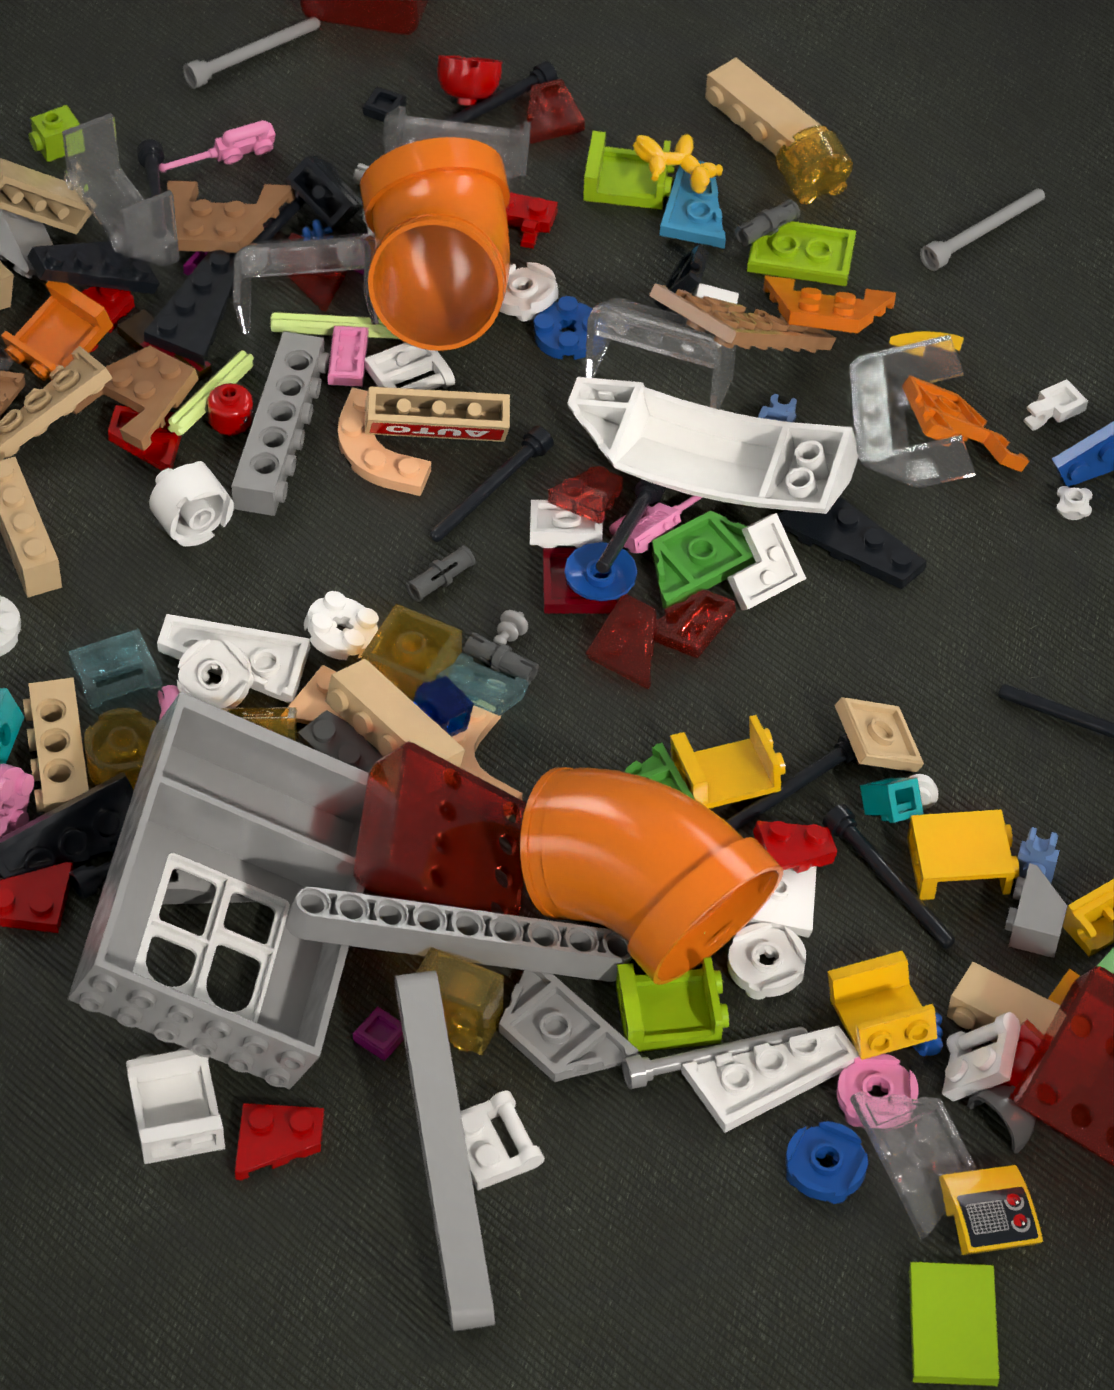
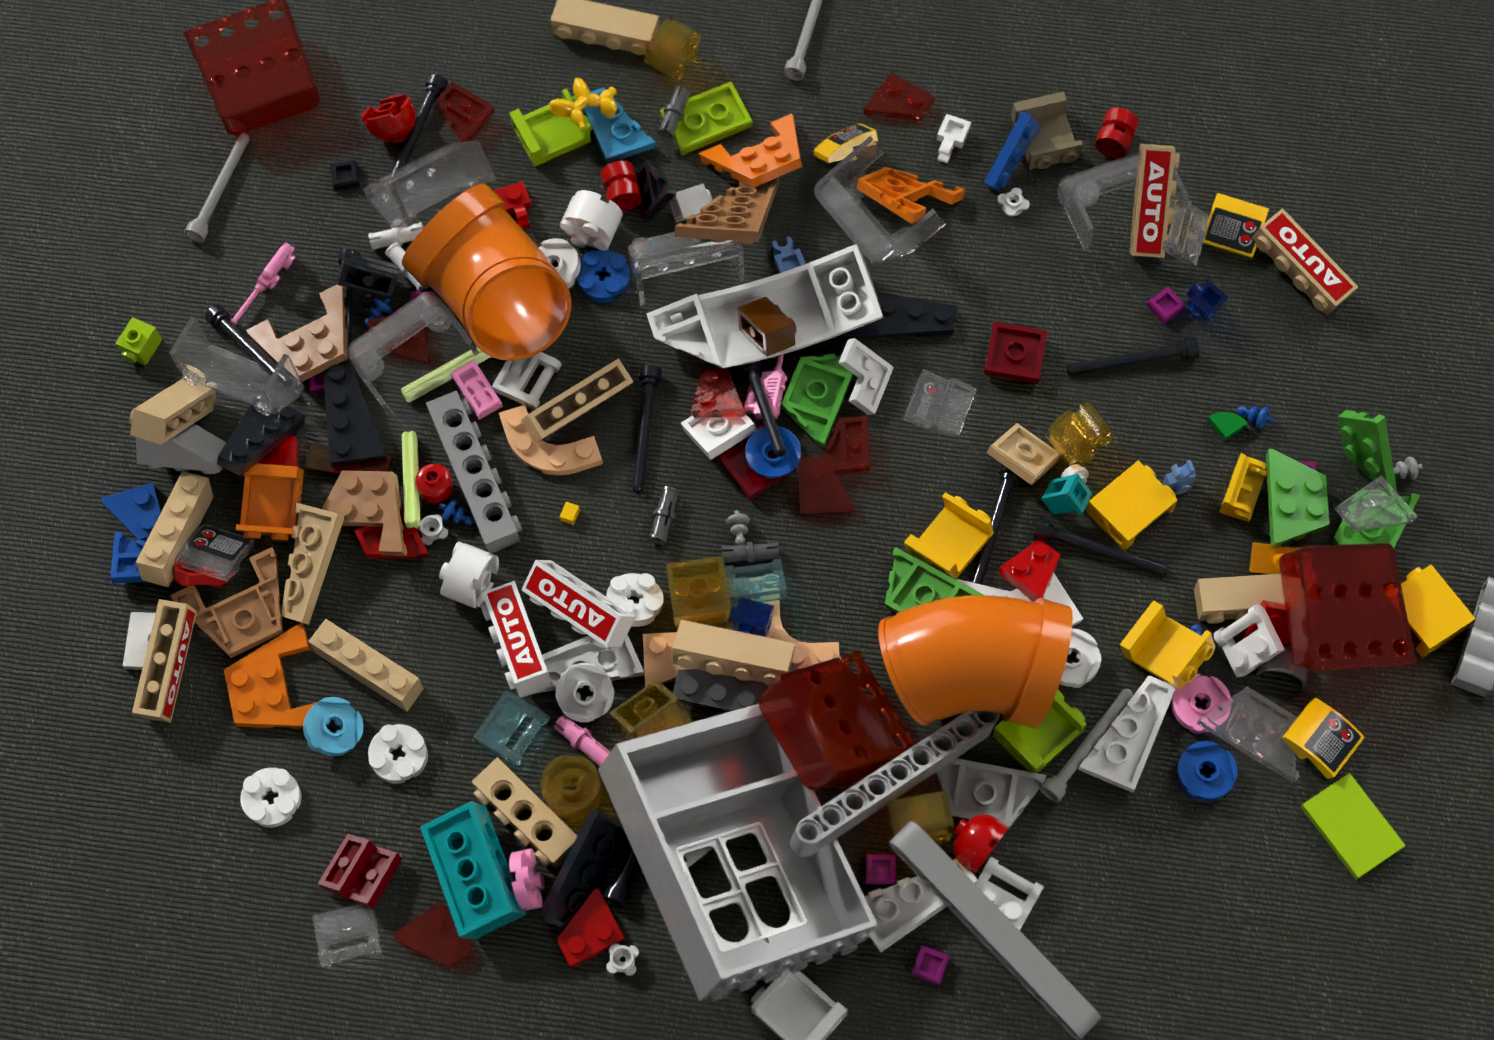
camera: 30 degrees left, 15 degrees up
red wing [235,1103,325,1180] -> none
light grey slope [1005,863,1067,958] -> none
none -> white plate [416,514,448,545]
none -> blue hair [439,499,474,526]
none -> brick [480,581,553,698]
none -> brick [521,560,636,649]
none -> white brick [560,190,623,251]
none -> yellow piece [560,502,580,525]
none -> red wheel [601,161,642,211]
none -> white plate [607,943,639,976]
none -> reddish brown brick [738,296,797,356]
none -> clear red wing [864,72,935,121]
none -> white wing [865,859,978,953]
none -> clear slope [903,369,977,437]
none -> magenta tile [911,945,950,986]
none -> red cylinder [953,814,1009,875]
none -> dark red plate [984,321,1048,384]
none -> clear yellow brick [1046,402,1114,465]

